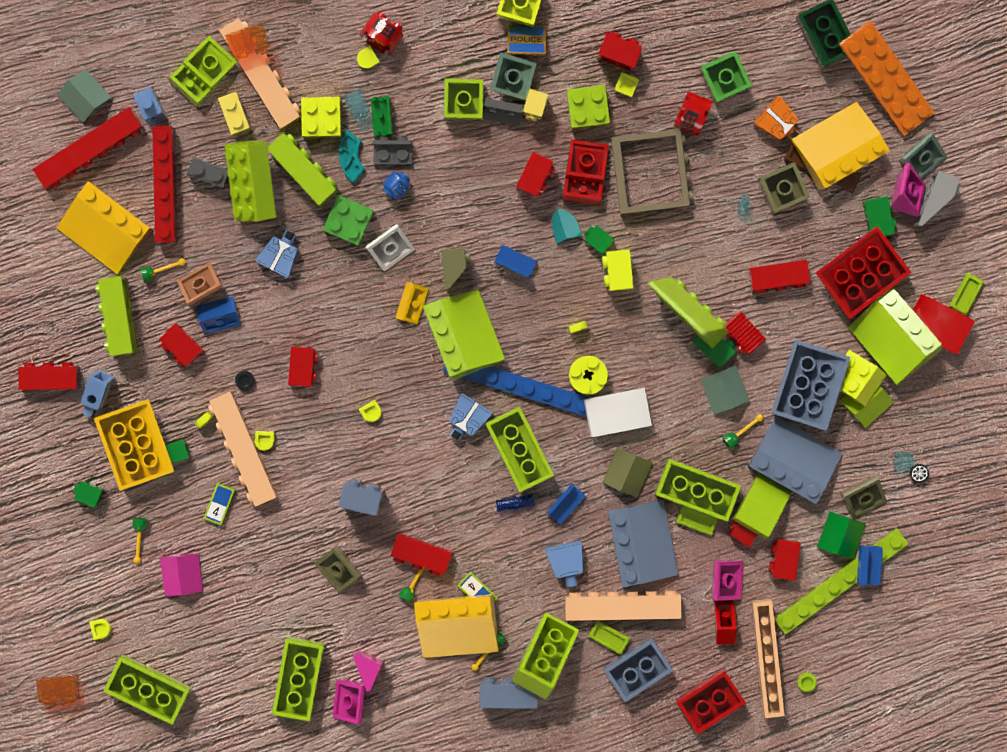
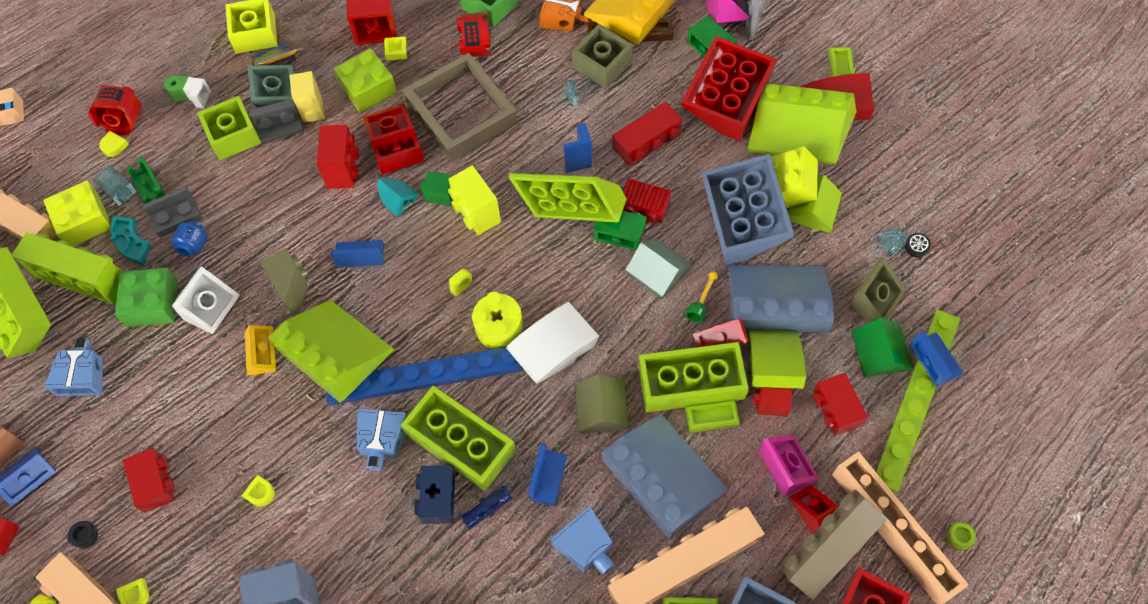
camera: 25 degrees left, 25 degrees down
none -> leg [164,76,211,108]
none -> dark blue brick [414,465,456,524]
none -> blue panel [563,123,592,173]
none -> plate [693,318,749,347]
none -> dark tan brick [782,489,888,600]

